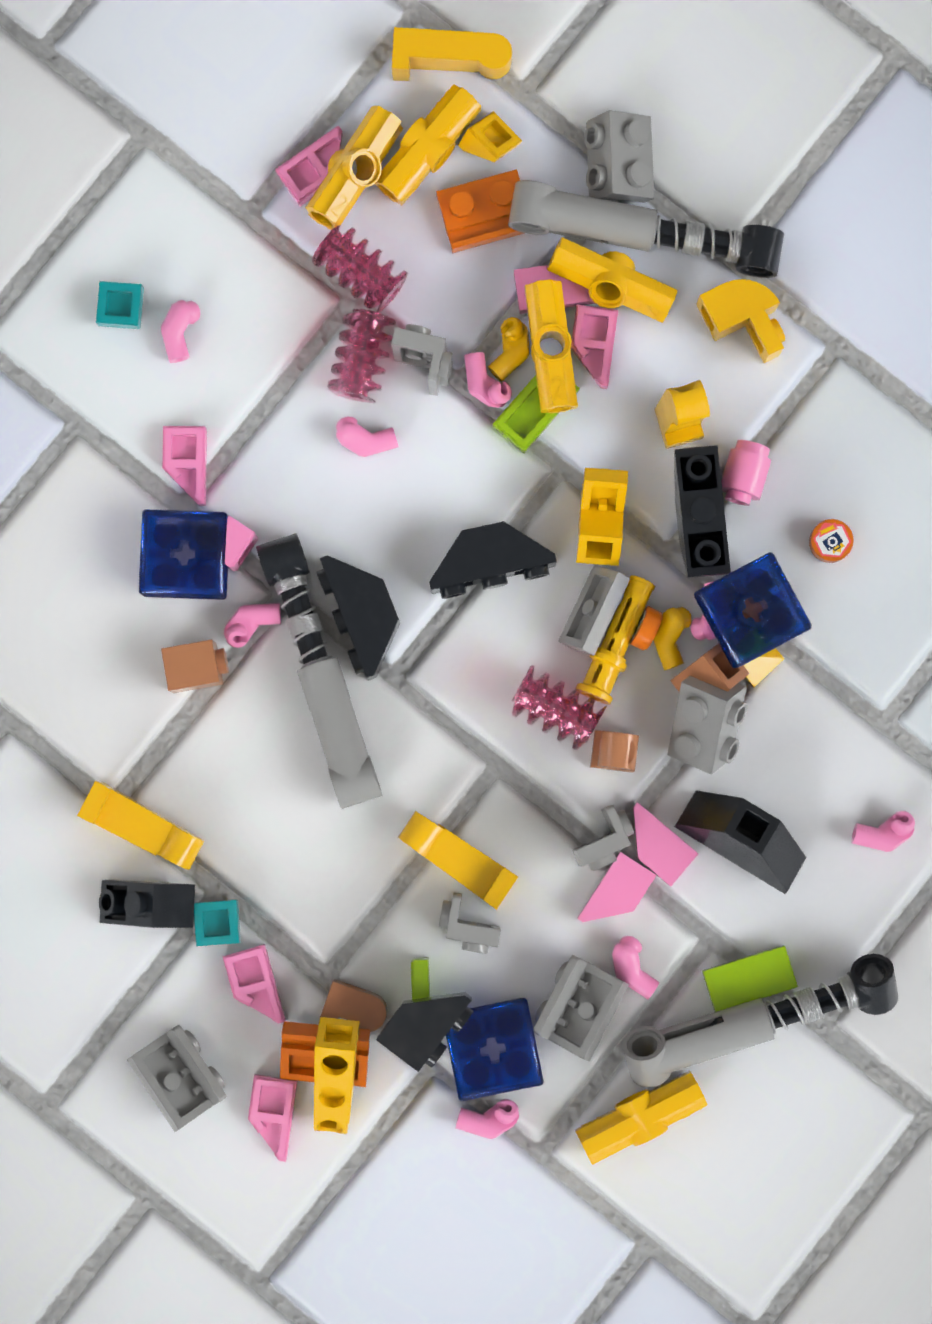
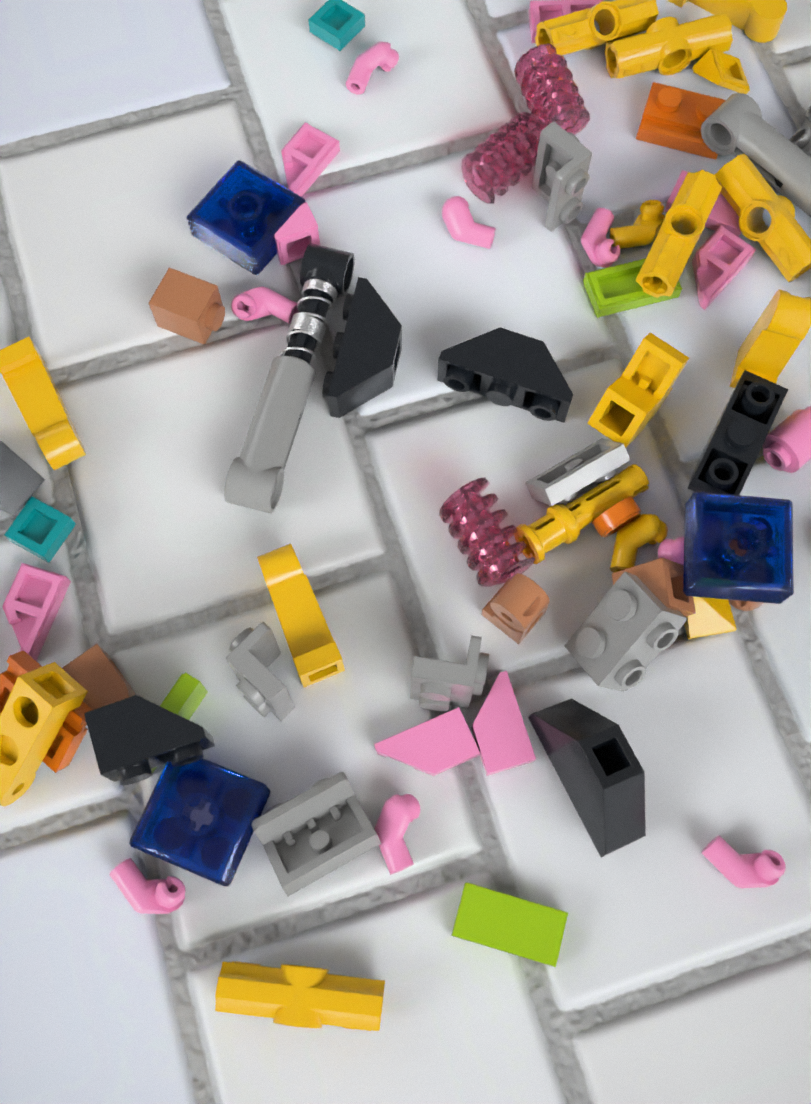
camera: 30 degrees right, 15 degrees down
piece [622,954,898,1088] -> none

